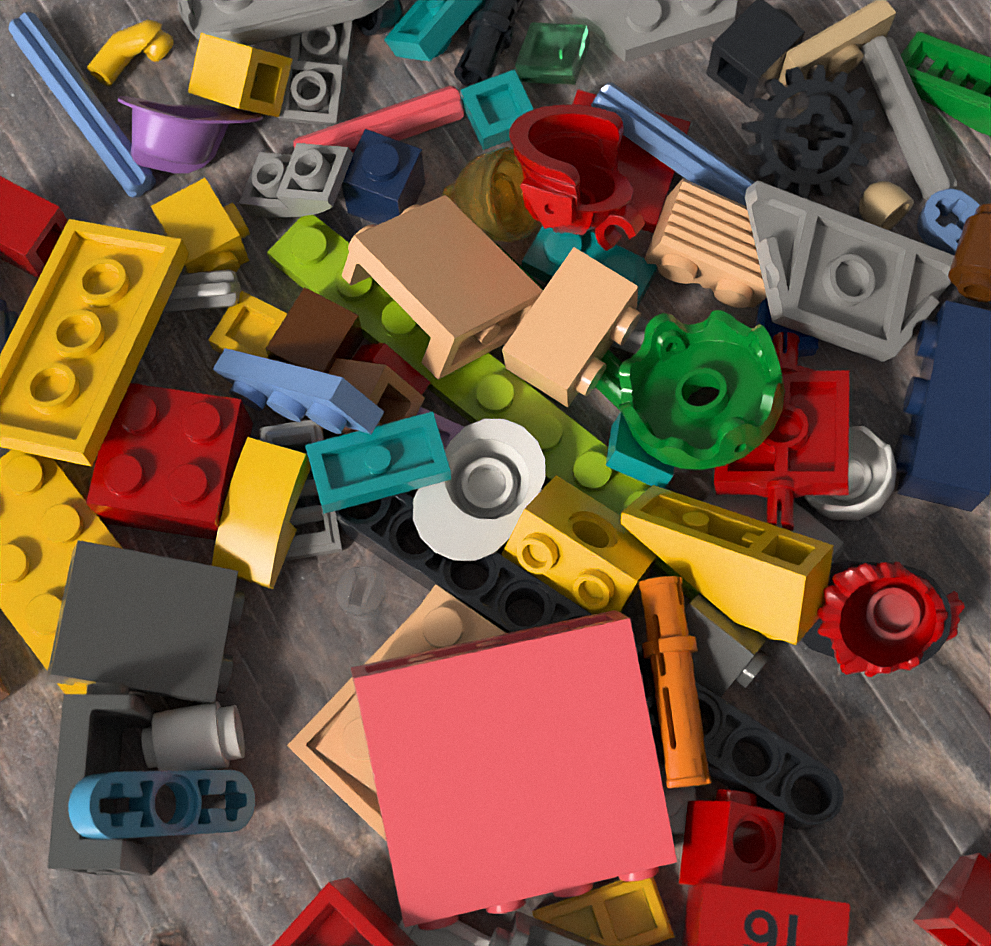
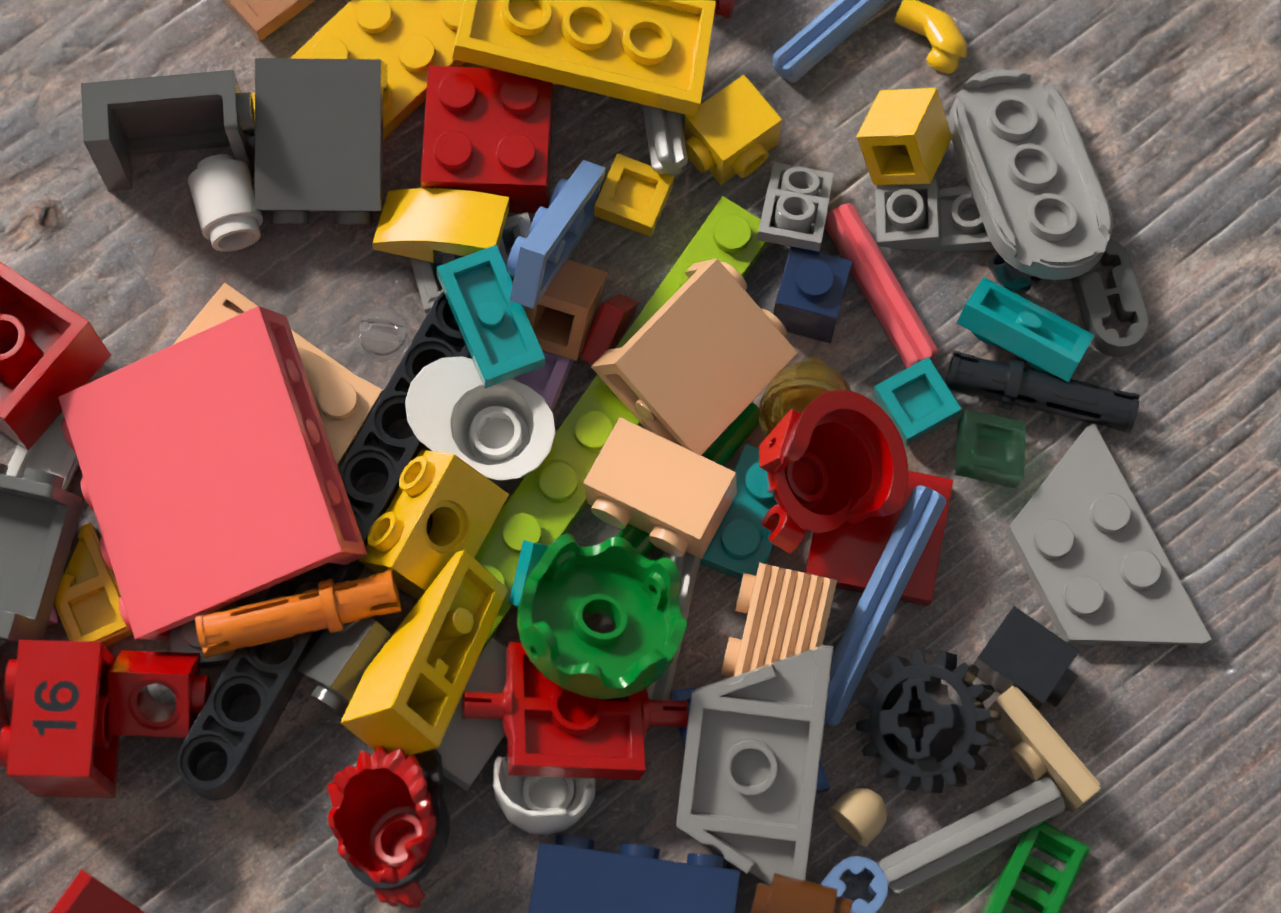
camera: 80 degrees right, 0 degrees up
dark azure beam [68,770,255,839] -> none
medium lavender piece [118,96,263,173] -> none
reddish brown brick [265,287,364,374] -> none

